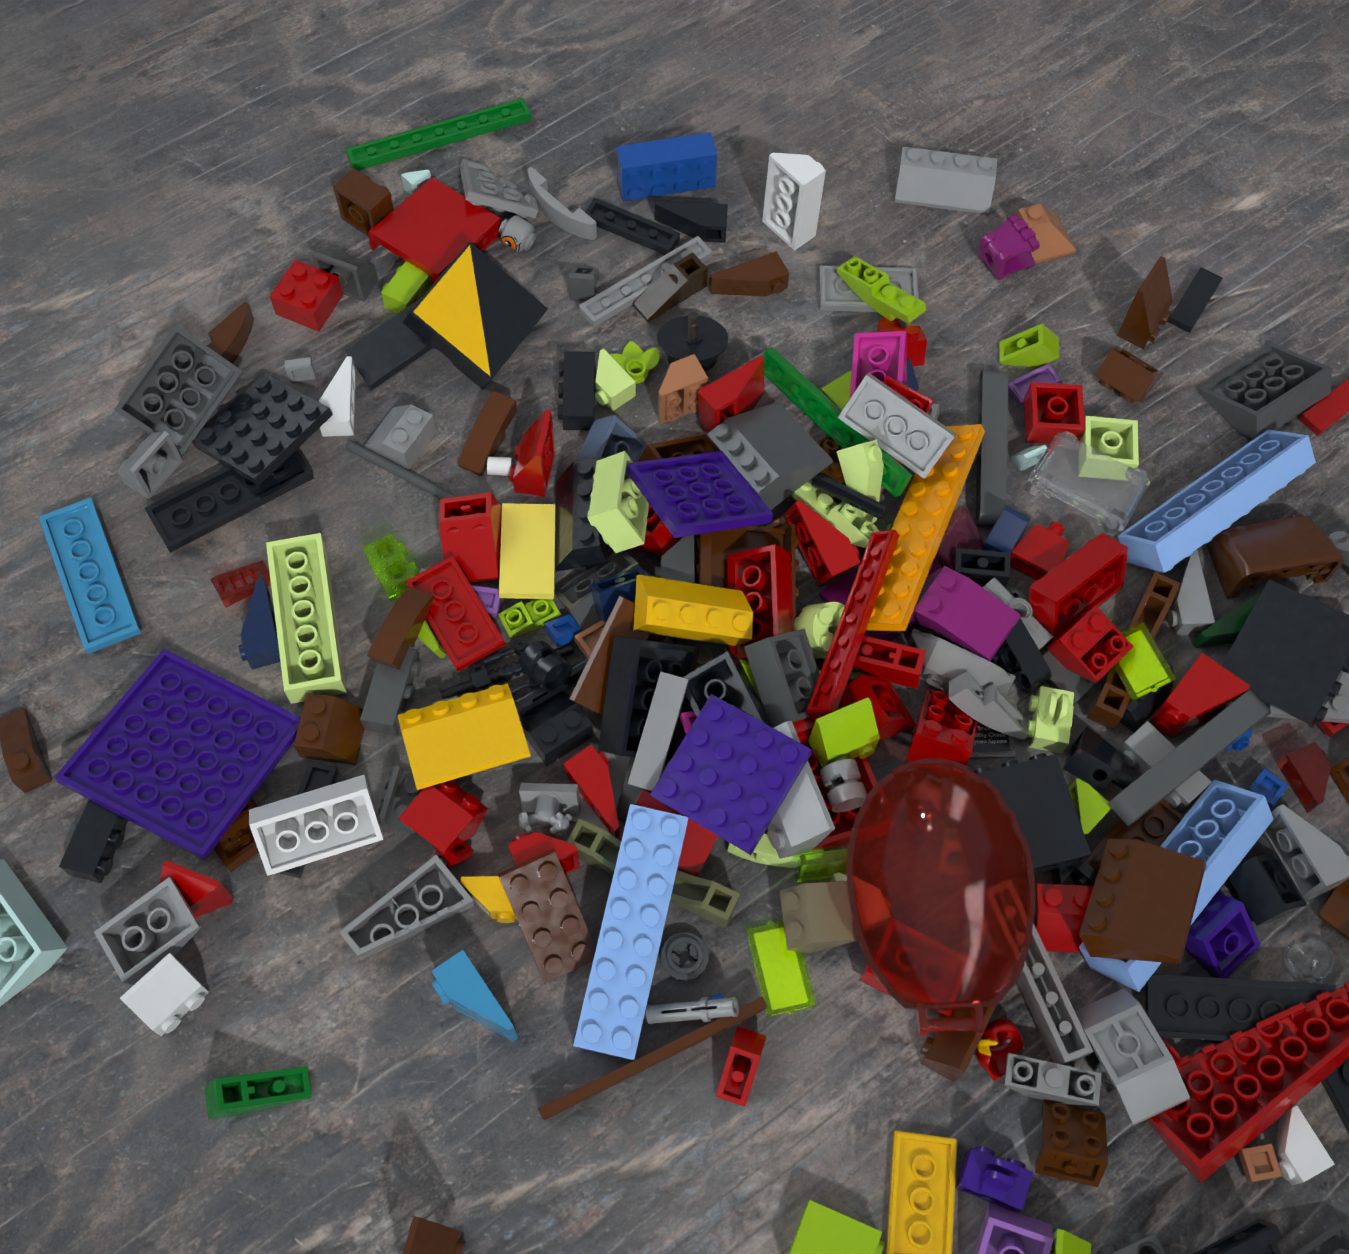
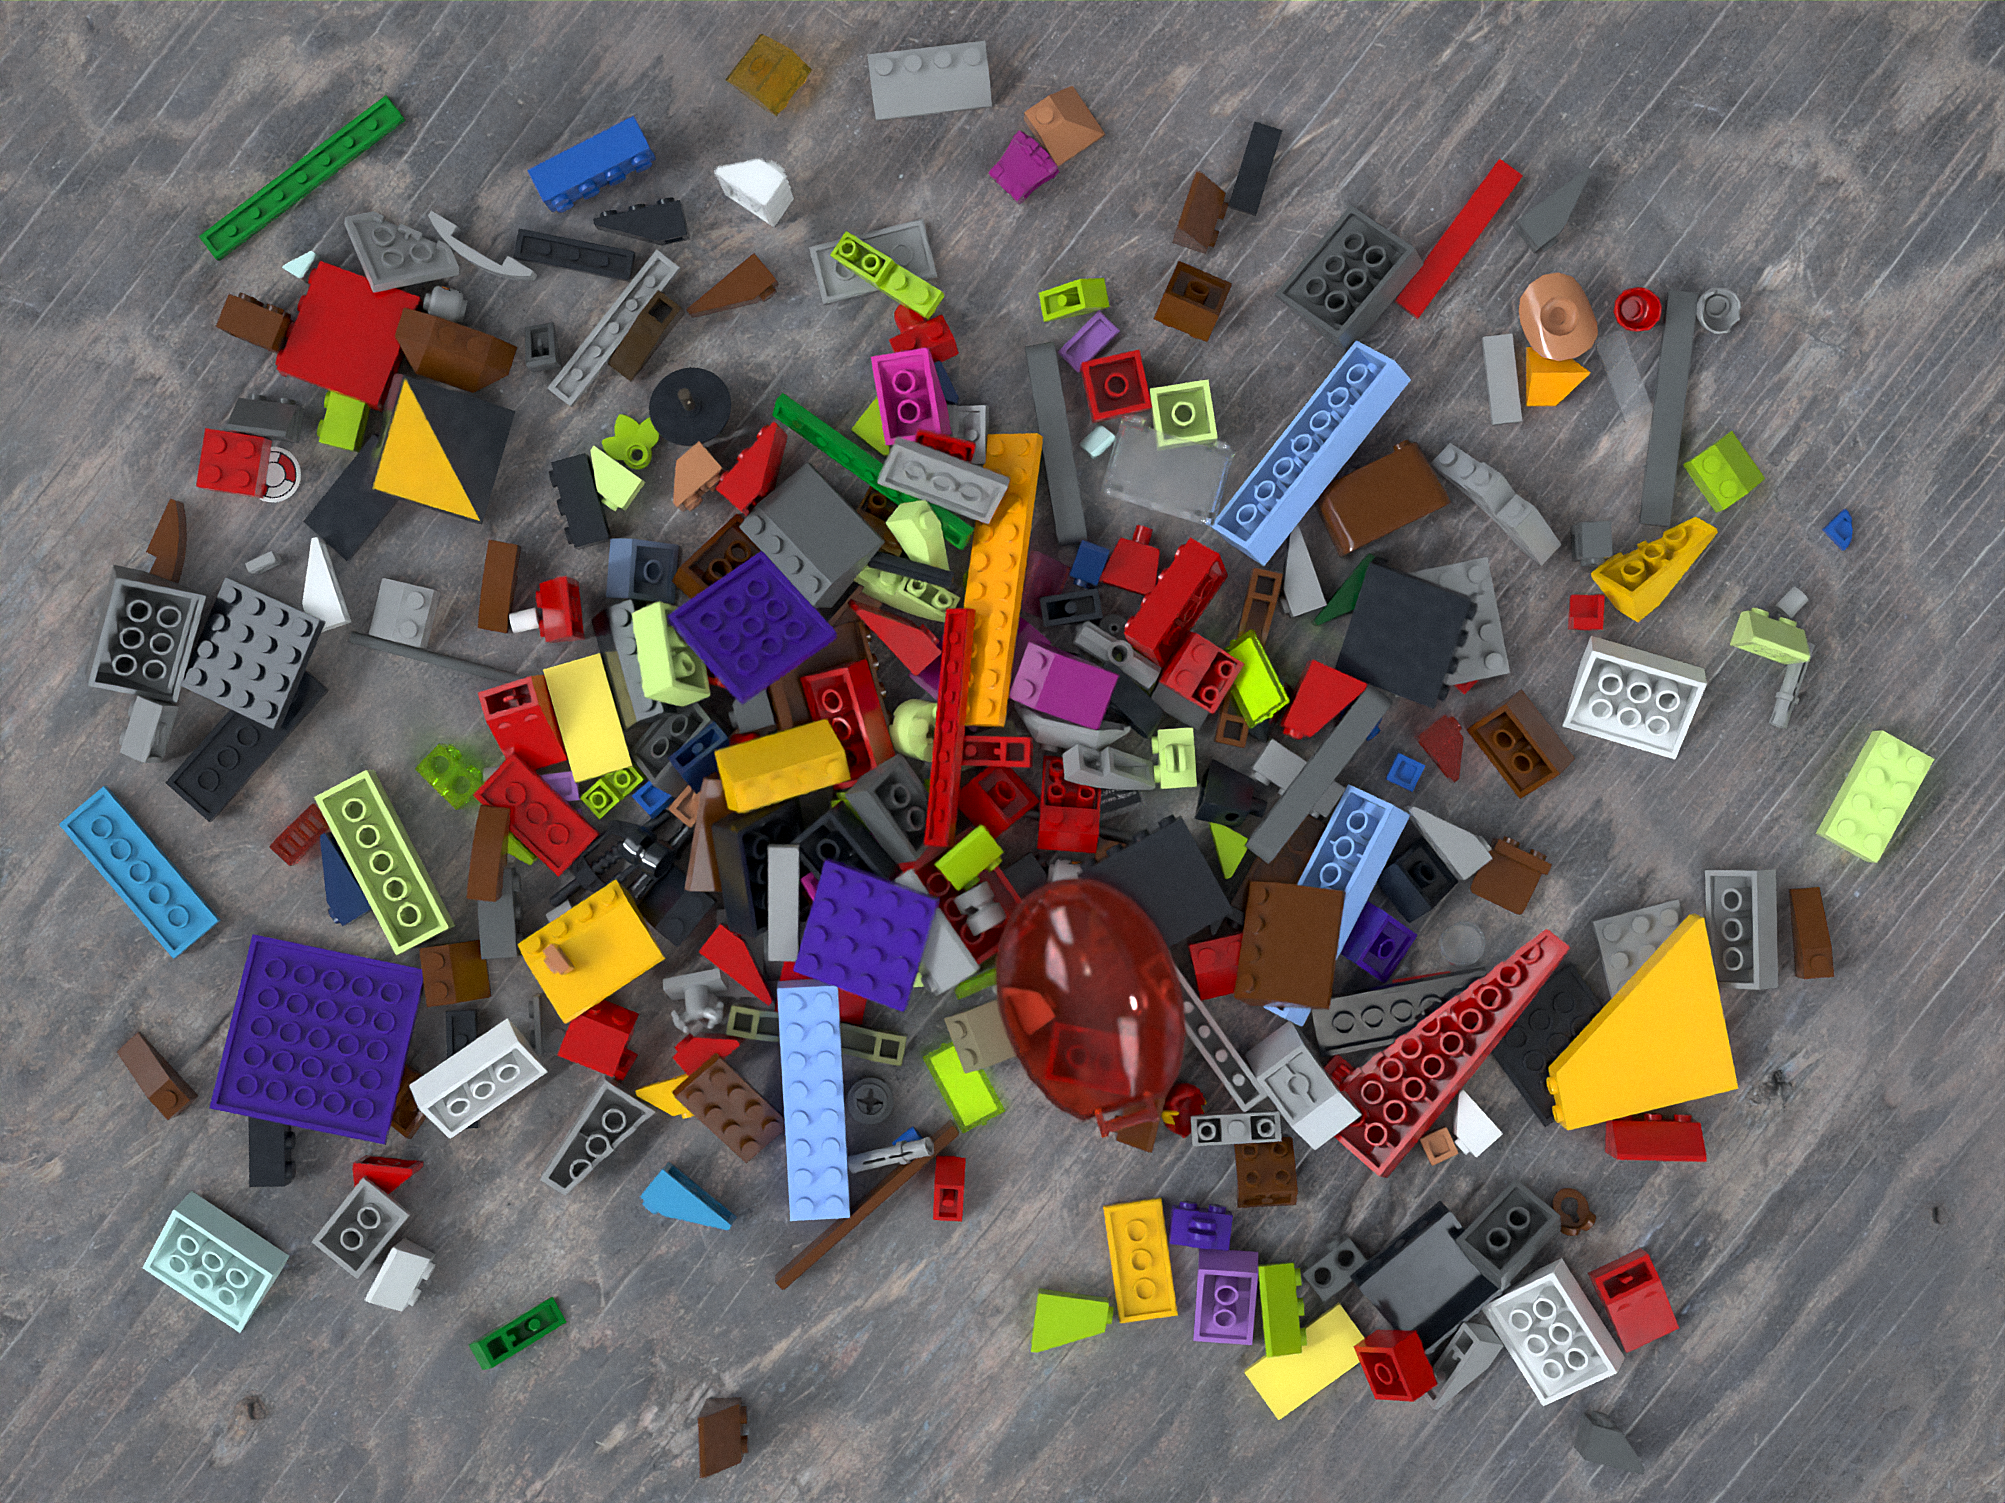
camera: 10 degrees left, 25 degrees up
none -> sticker [259,447,301,502]
none -> reddish brown wedge [395,308,517,393]
none -> nougat plate [543,943,575,975]
none -> clear yellow slope [725,34,812,117]

